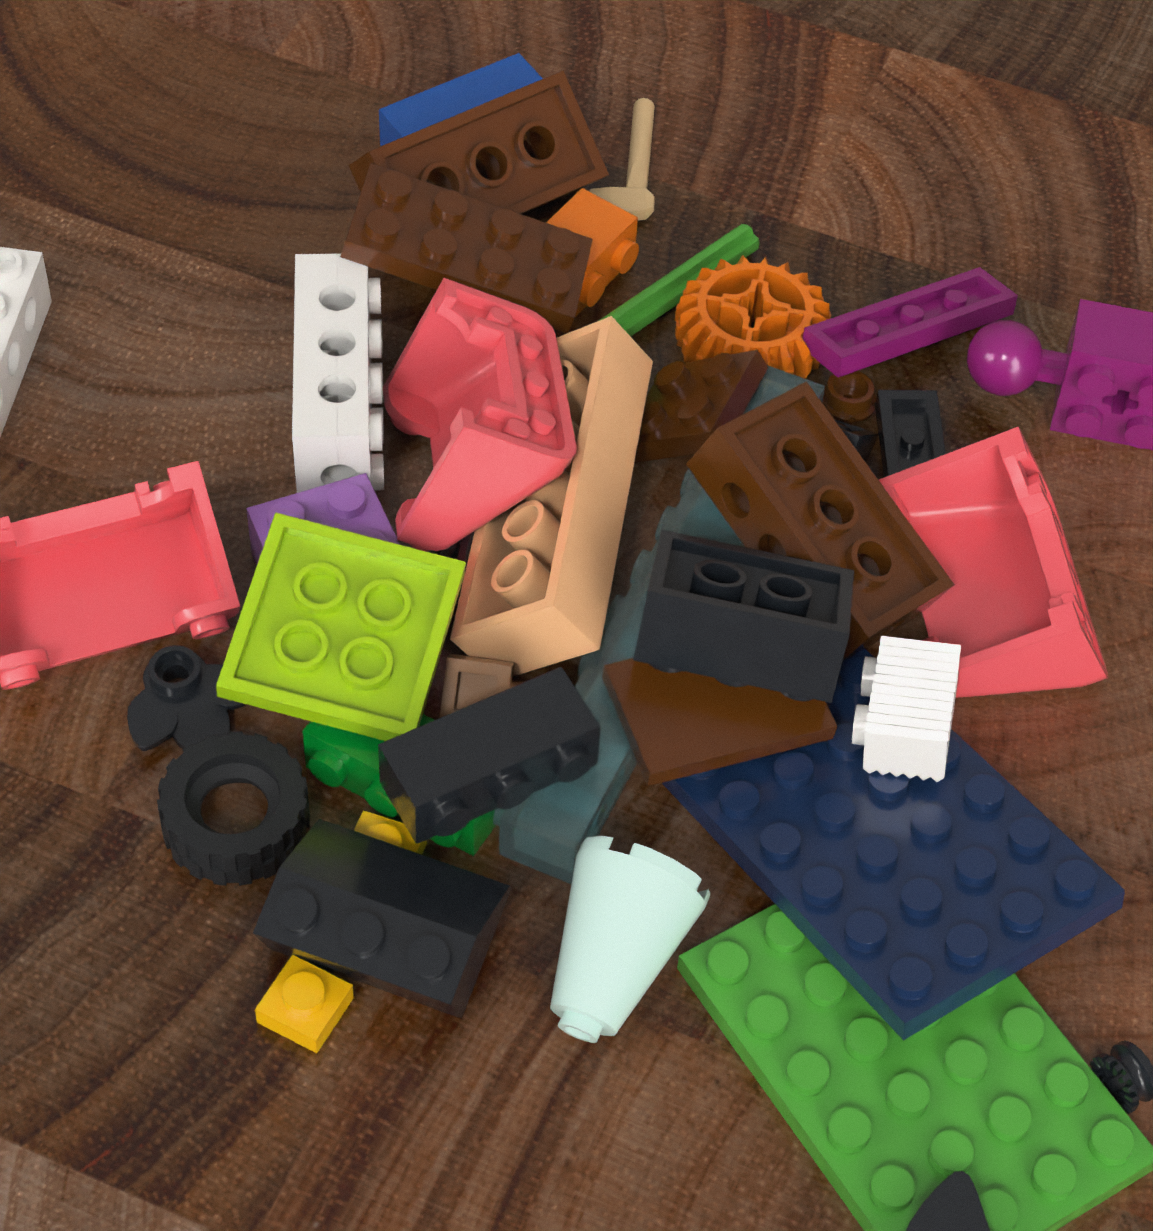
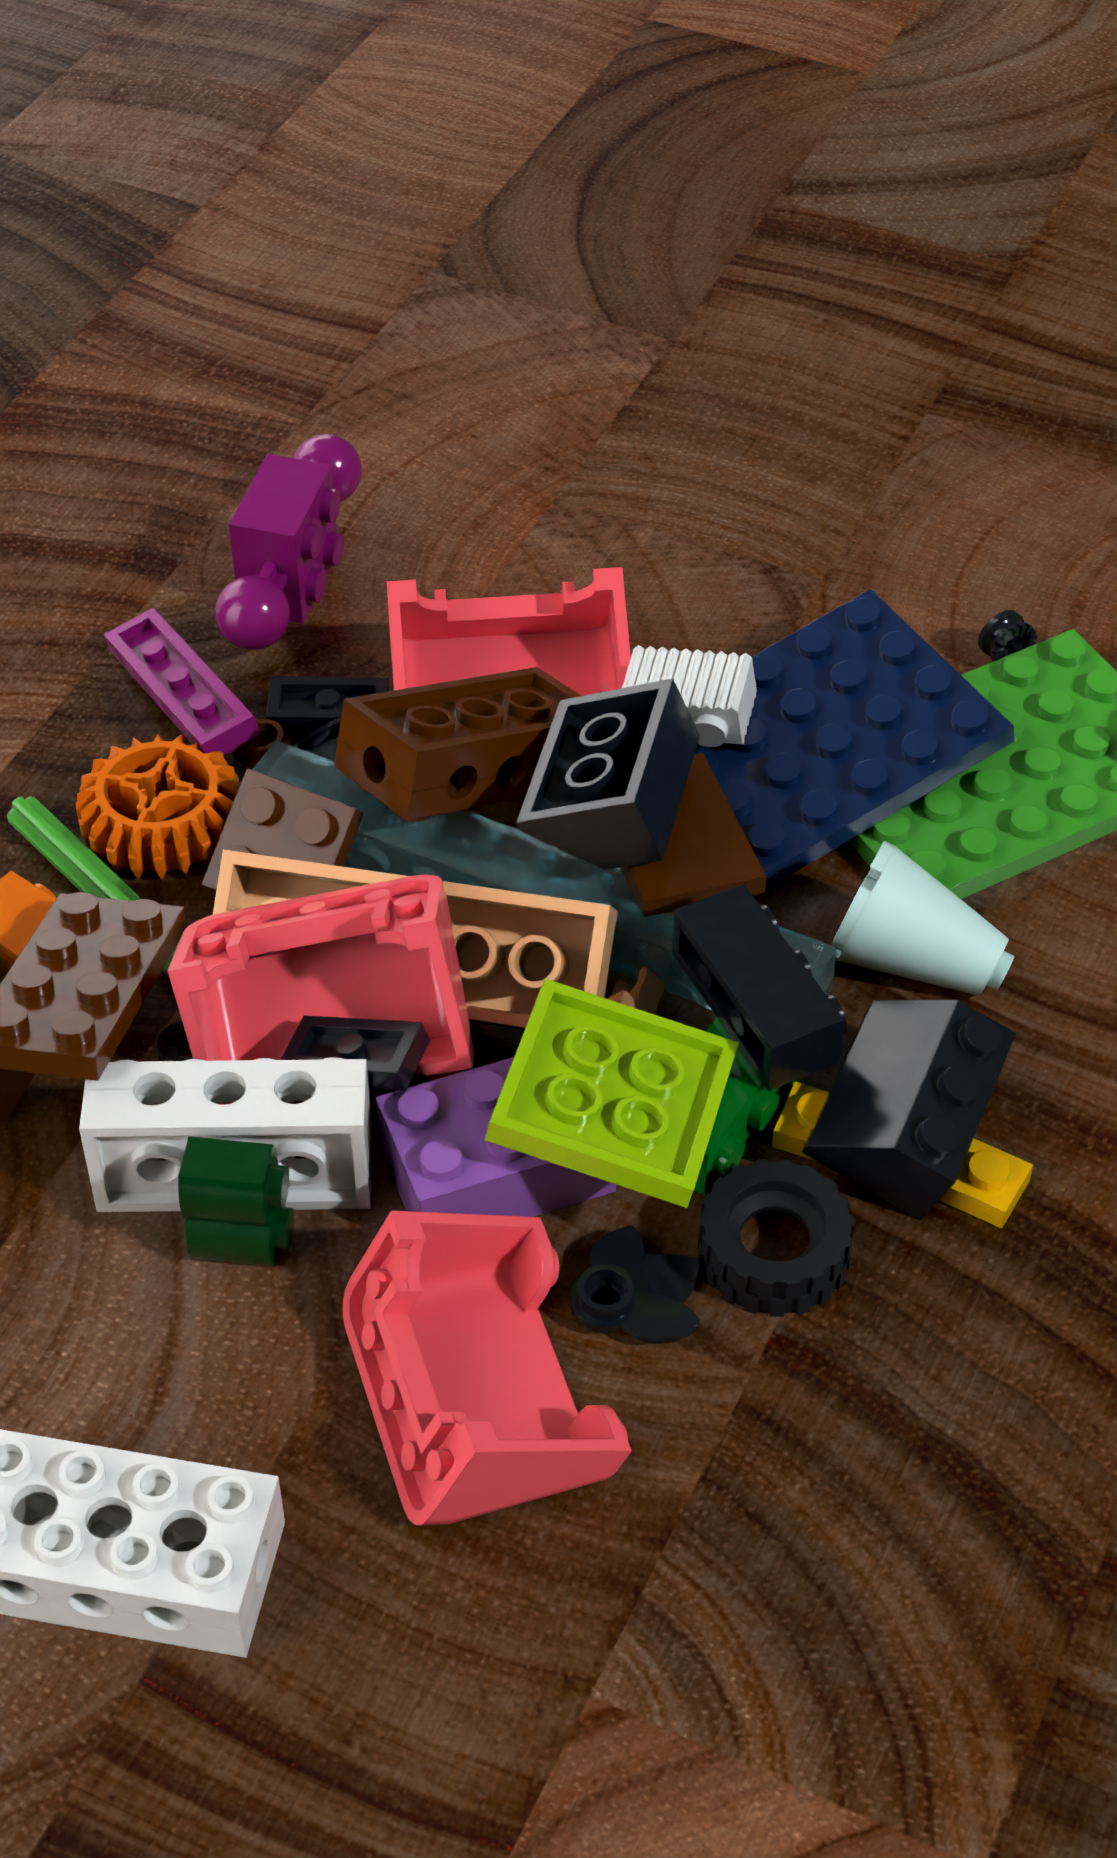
camera: 85 degrees left, 5 degrees down
none -> dark green brick [178,1136,294,1267]
none -> black plate [280,1015,430,1091]

